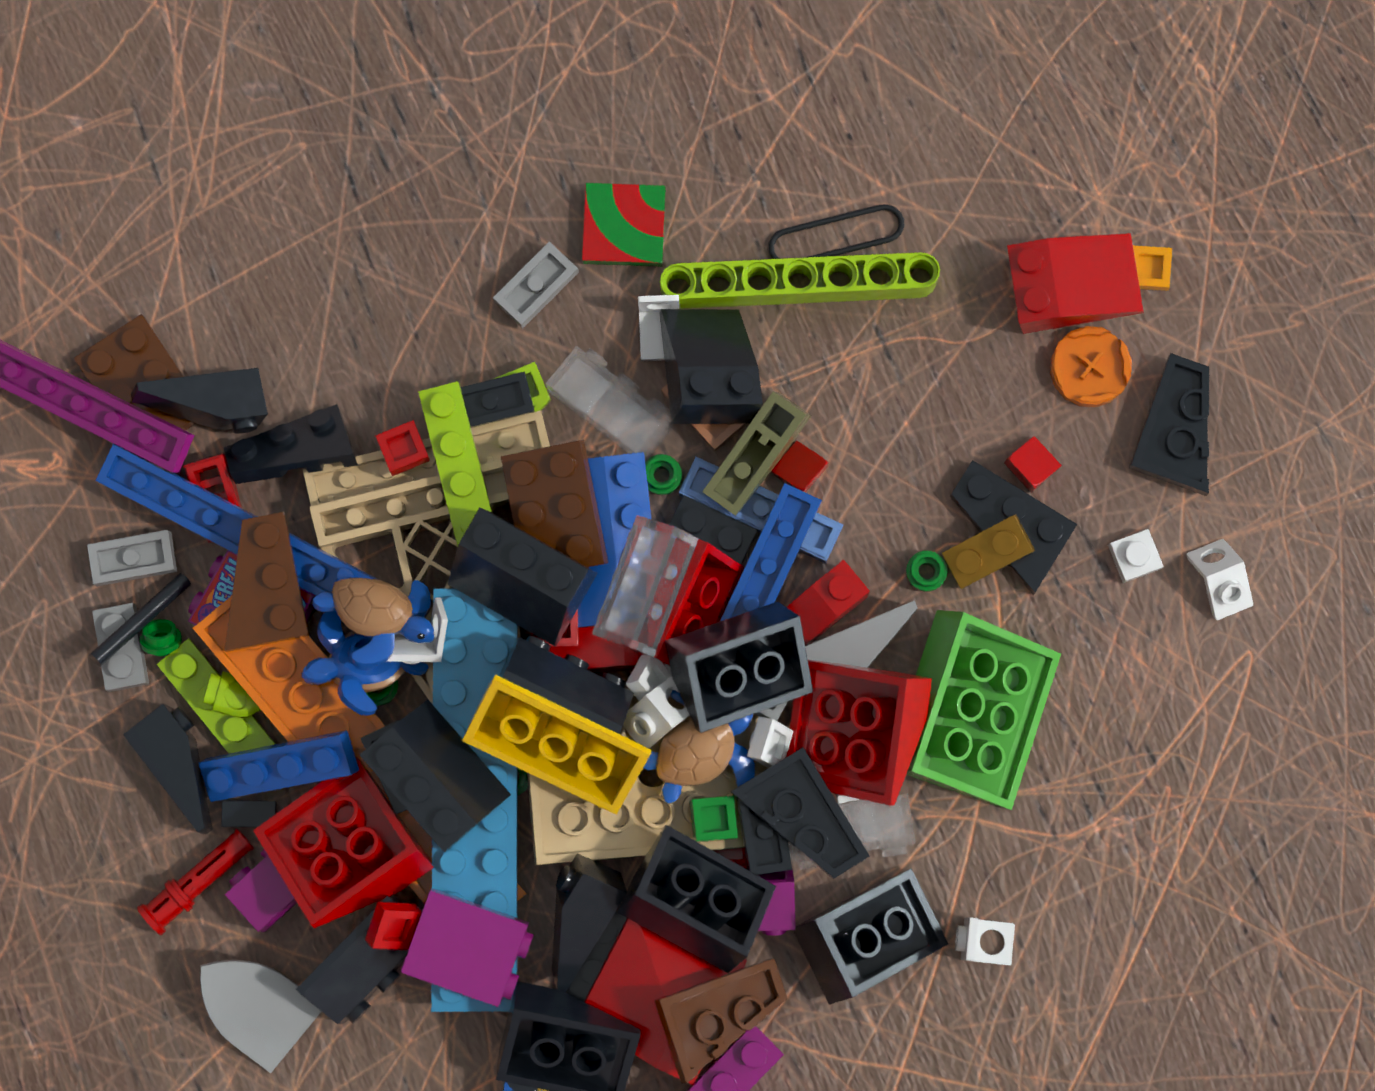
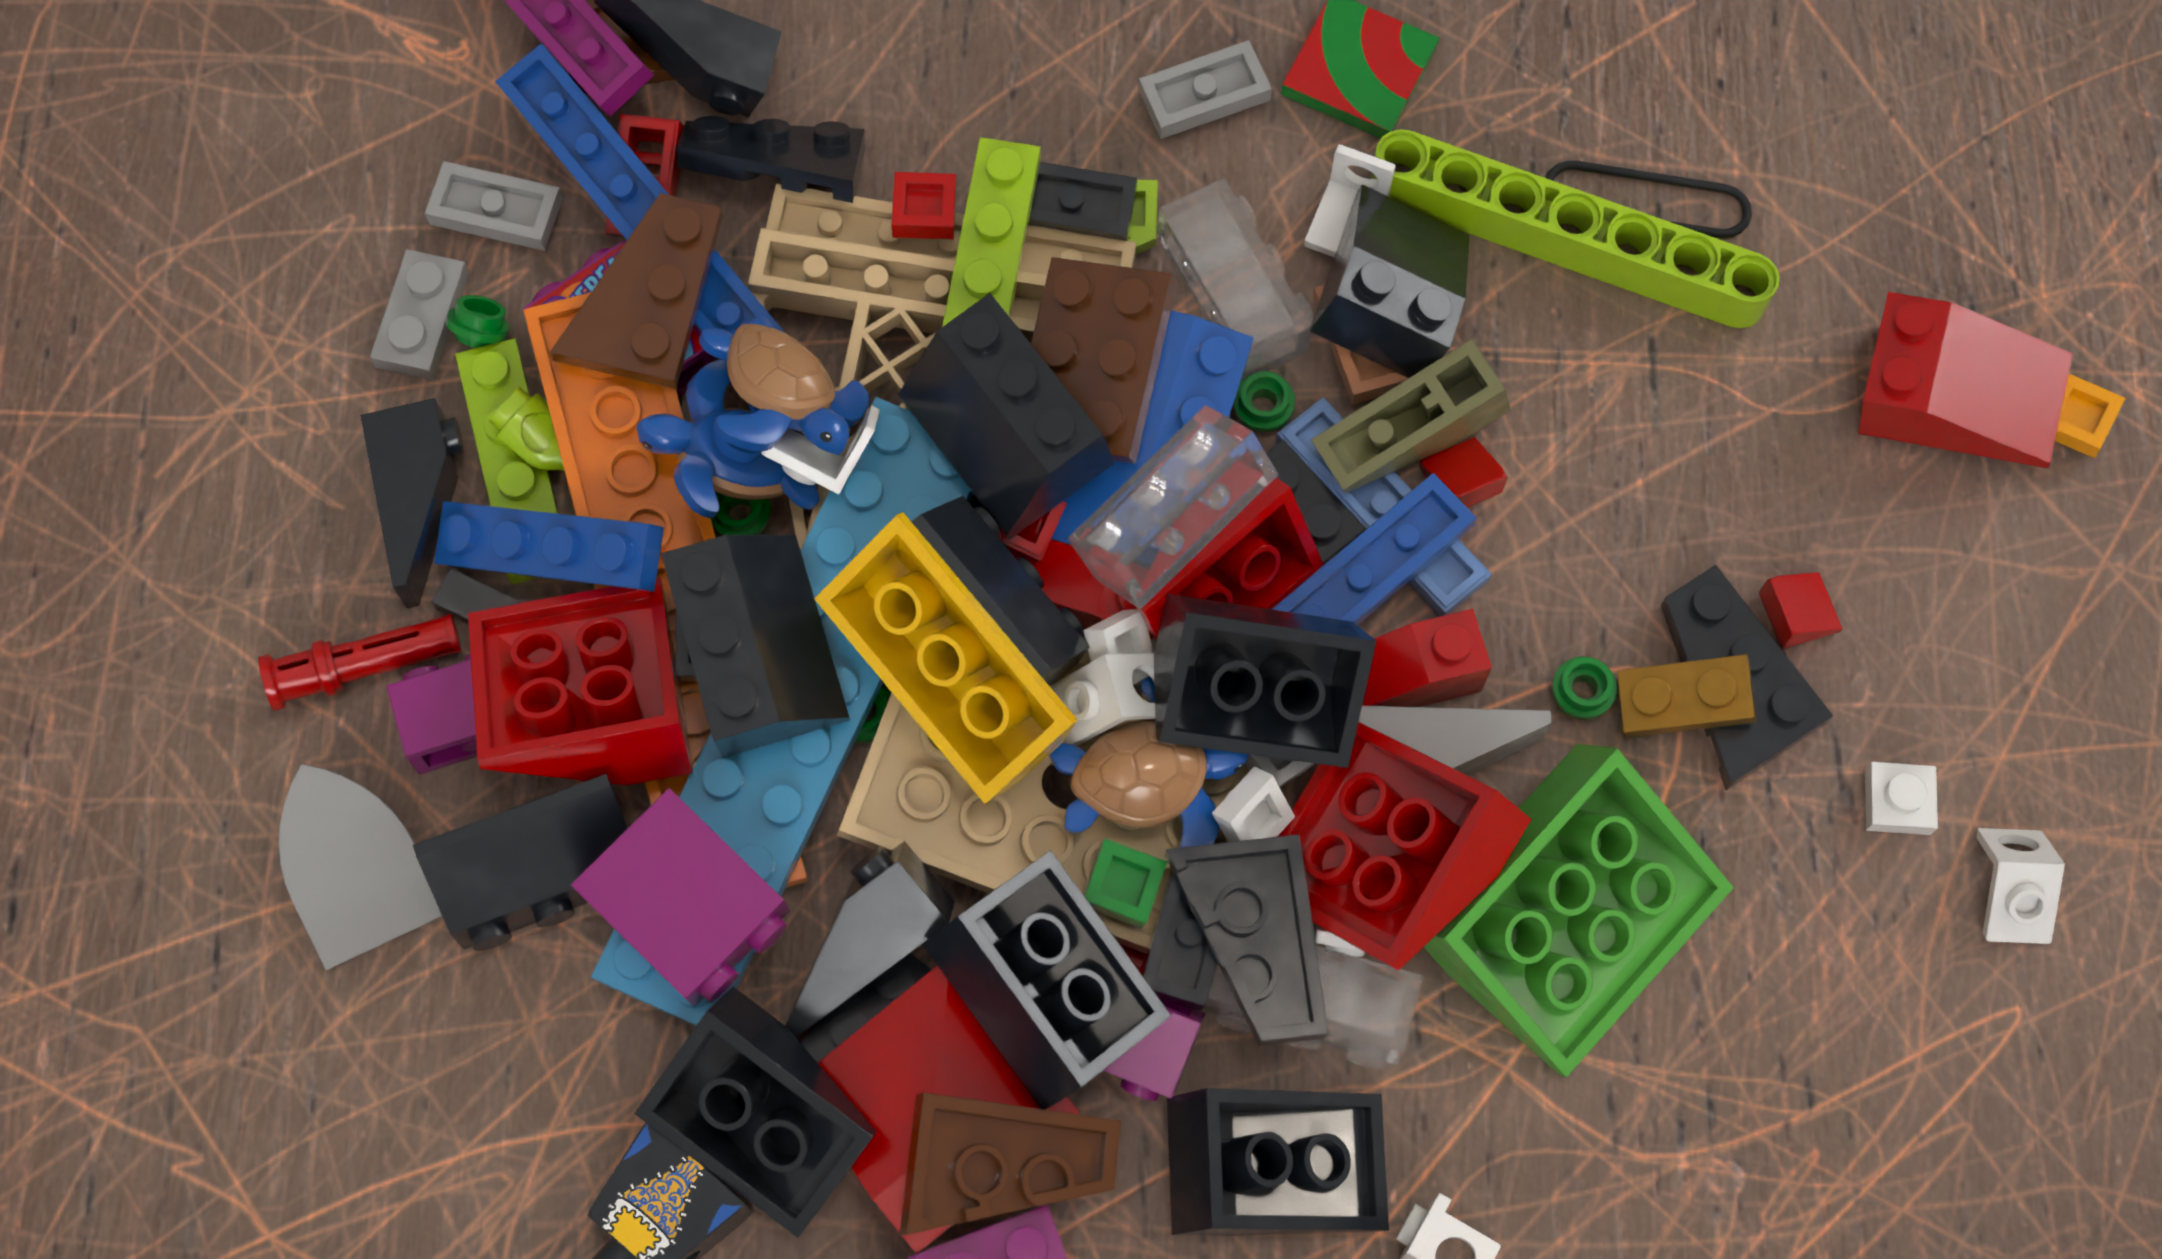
camera: 20 degrees right, 10 degrees down
black bar [89,573,191,667] -> none
red plate [365,902,422,950] -> none
orange tile [1050,326,1132,408] -> none
black wing [1129,353,1209,496] -> none

